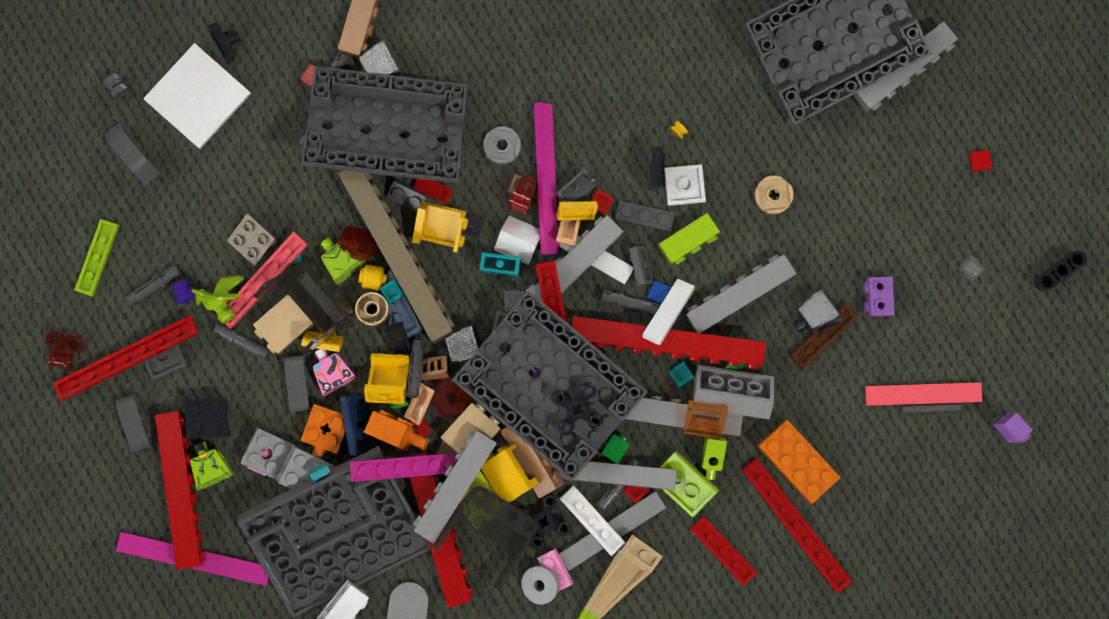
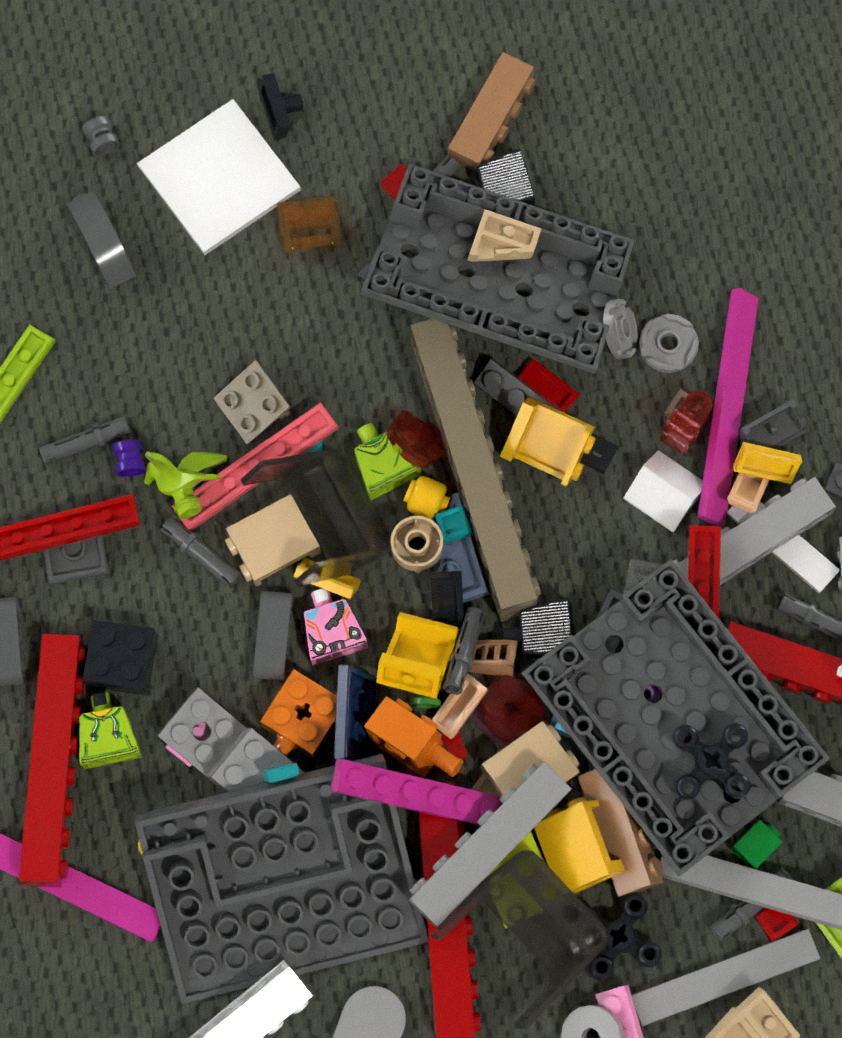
camera: 15 degrees right, 10 degrees down
teal brick [480,252,521,278] -> none
white tile [559,485,626,556] -> none
red tile [591,189,614,215] -> none
none -> clear orange plate [277,196,342,254]
none -> tan wing [467,209,541,262]
none -> light grey tile [603,299,638,359]

